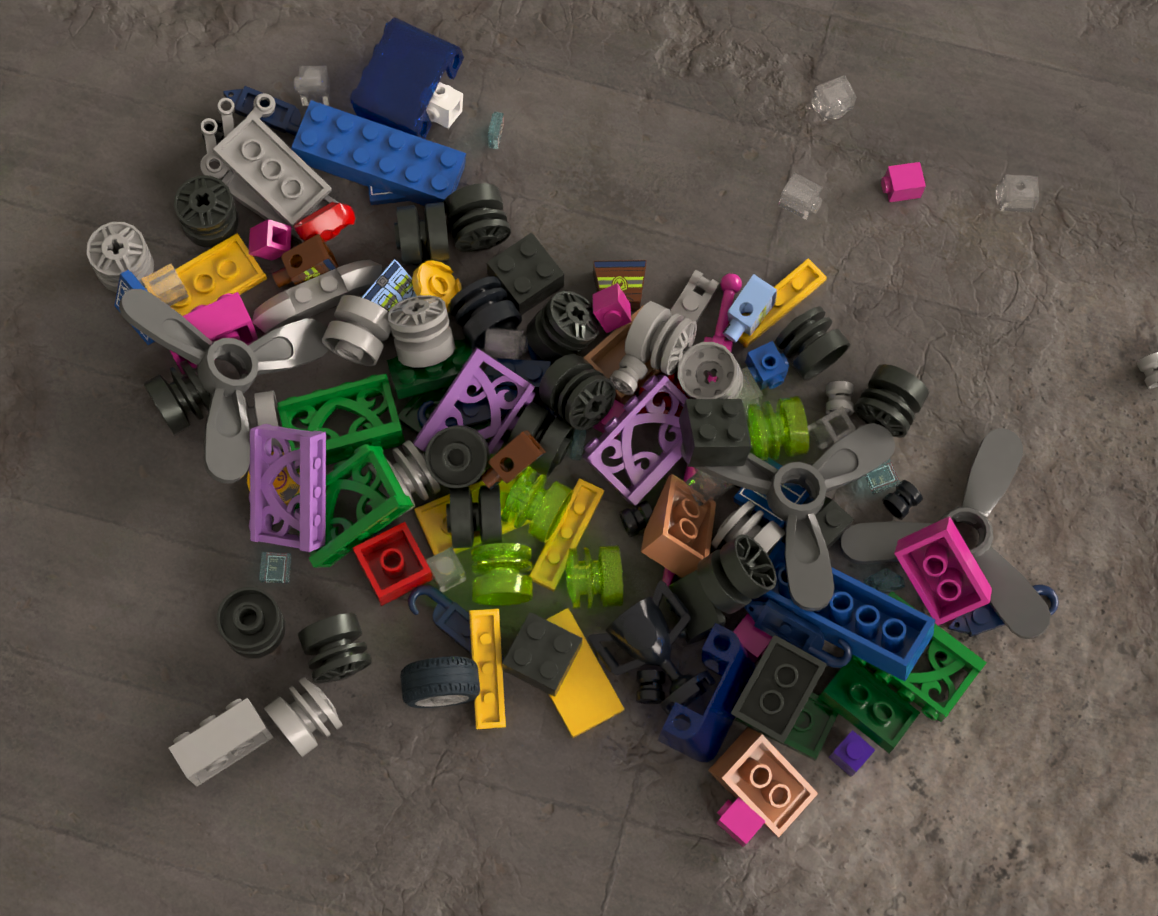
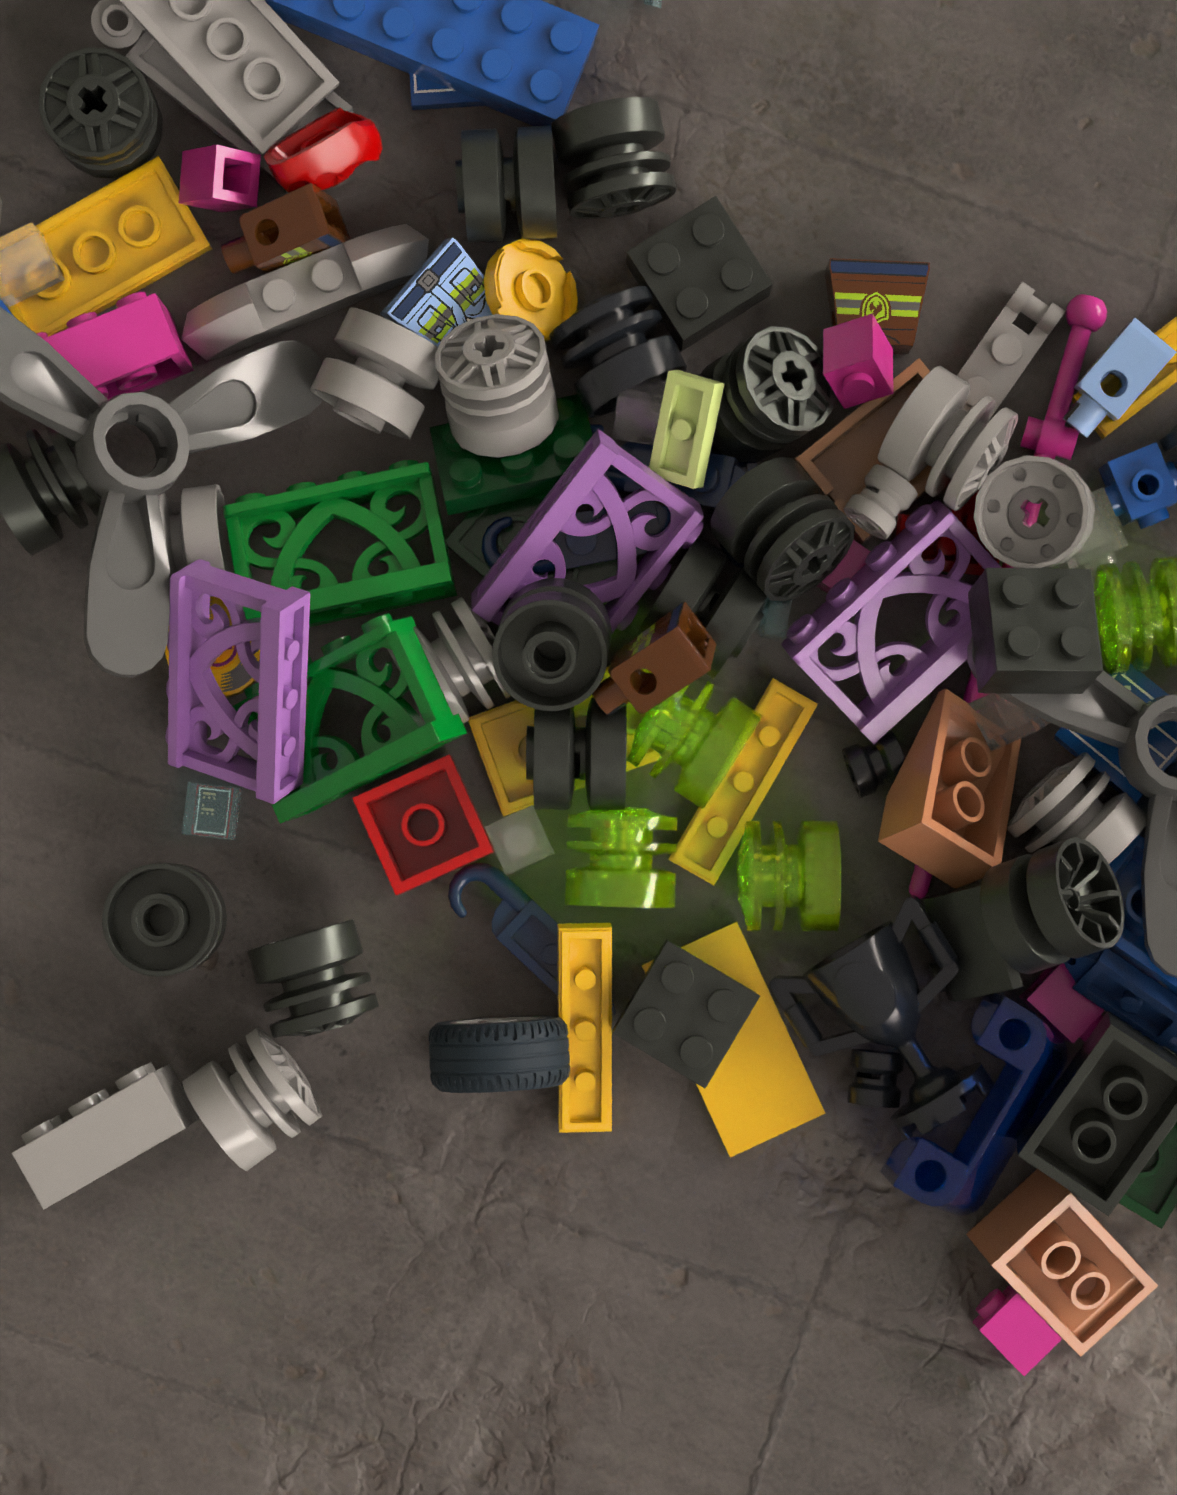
camera: 10 degrees right, 15 degrees up
none -> yellowish green plate [649,370,725,489]

